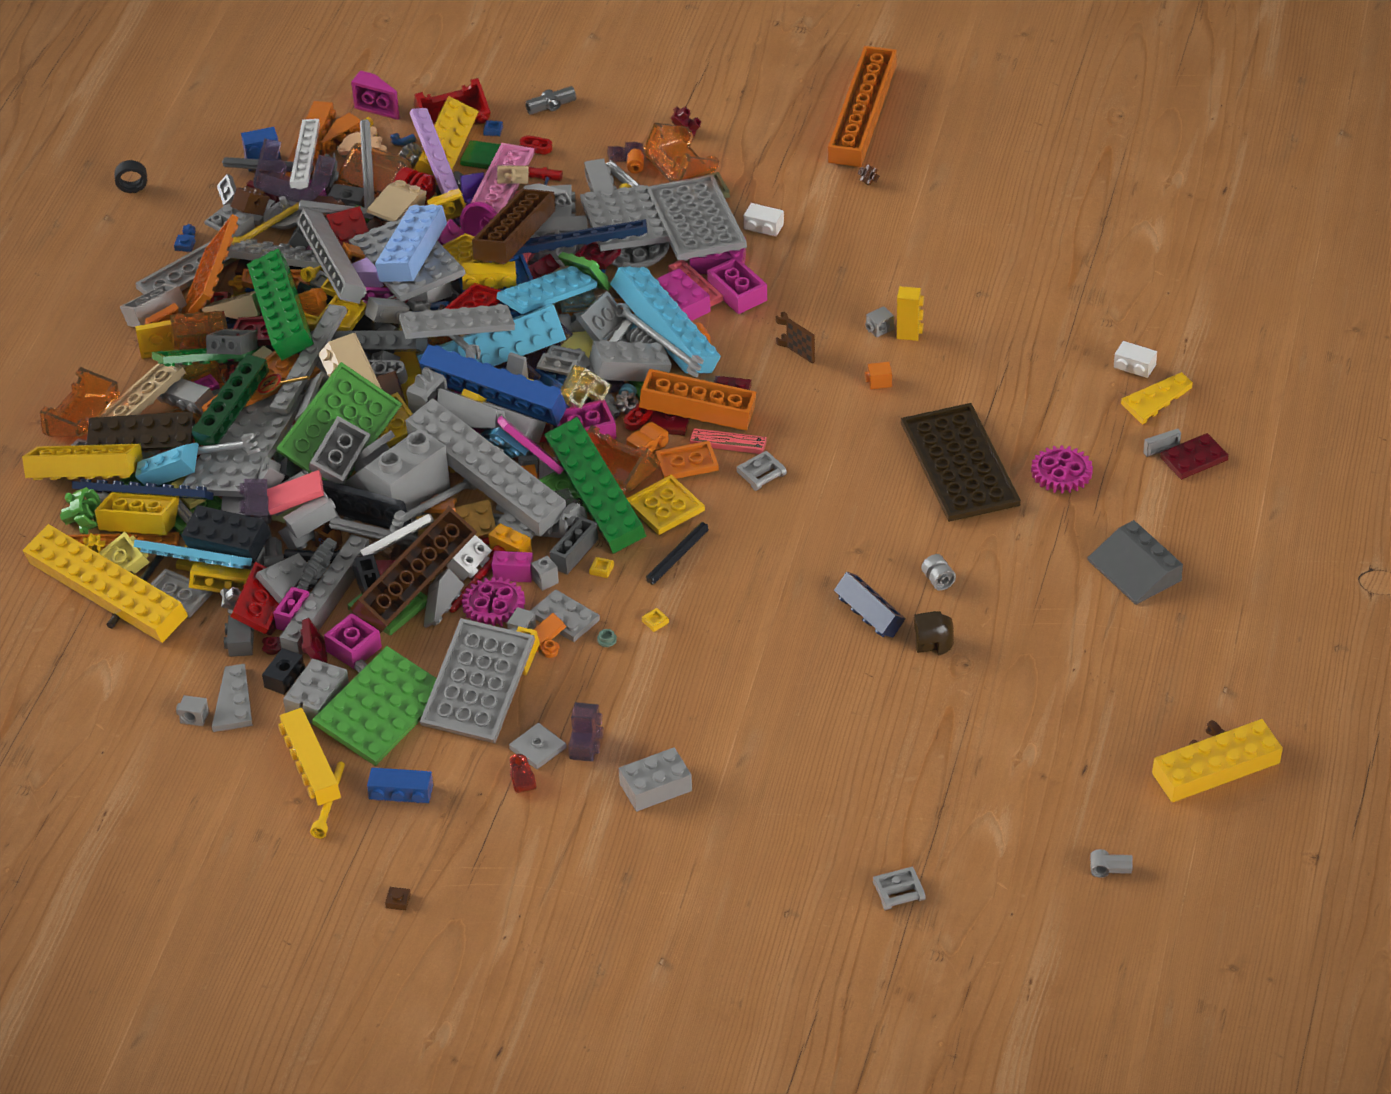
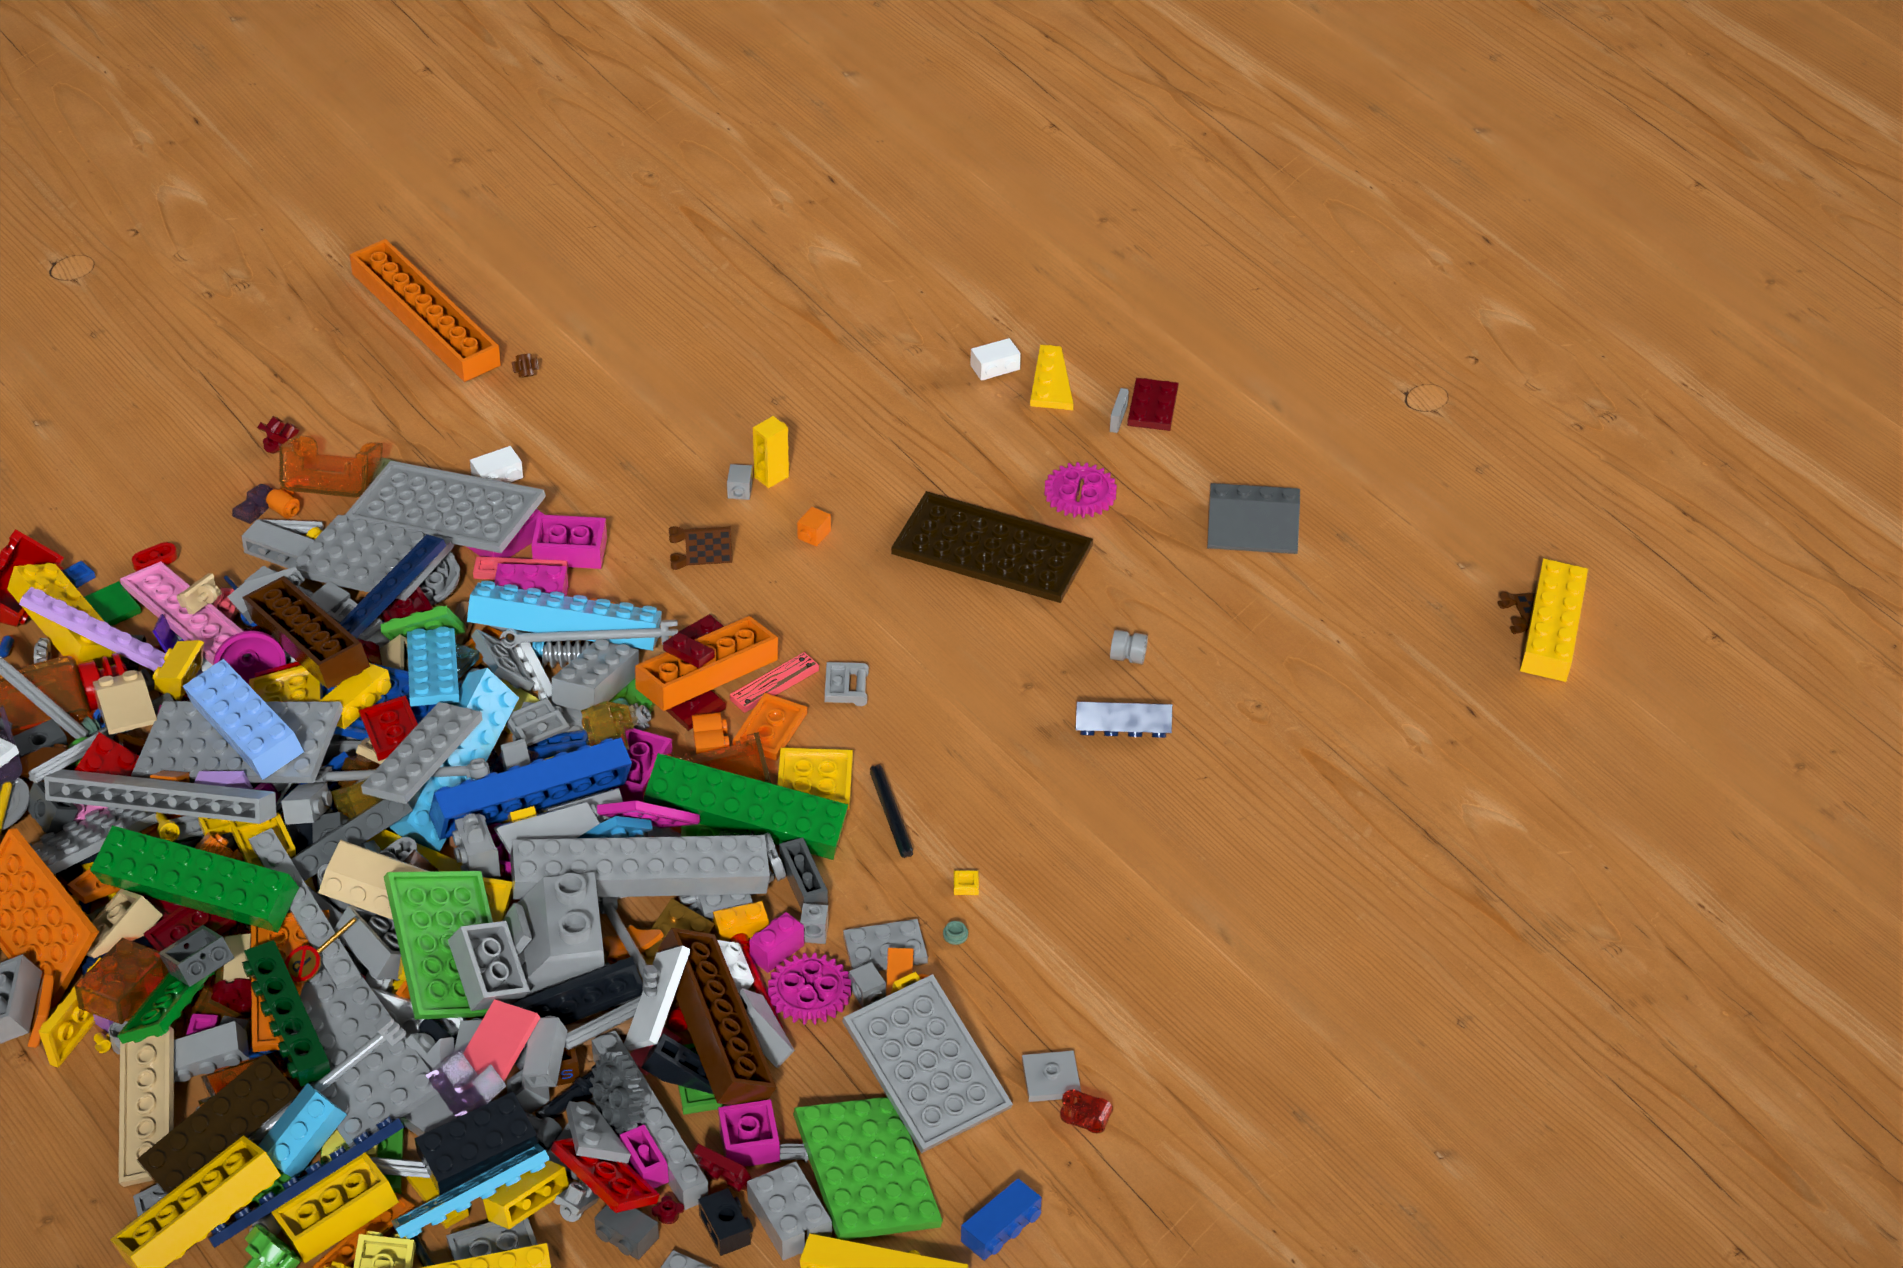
camera: 55 degrees left, 0 degrees up
clear orange windscreen [40,367,120,437] -> none
dark grey piece [525,86,577,115] -> none
red pin [528,167,563,181] -> none
brick [569,702,604,762] -> none
yellow tile [589,557,614,578] -> none
light grey brick [619,747,692,812] -> none
red plate [624,404,653,431] -> none
light grey plate [873,867,926,910] -> none
dark brown brick [914,611,954,655] -> none
light grey piece [1090,849,1132,878] -> none
none -> dark red plate [663,632,715,668]

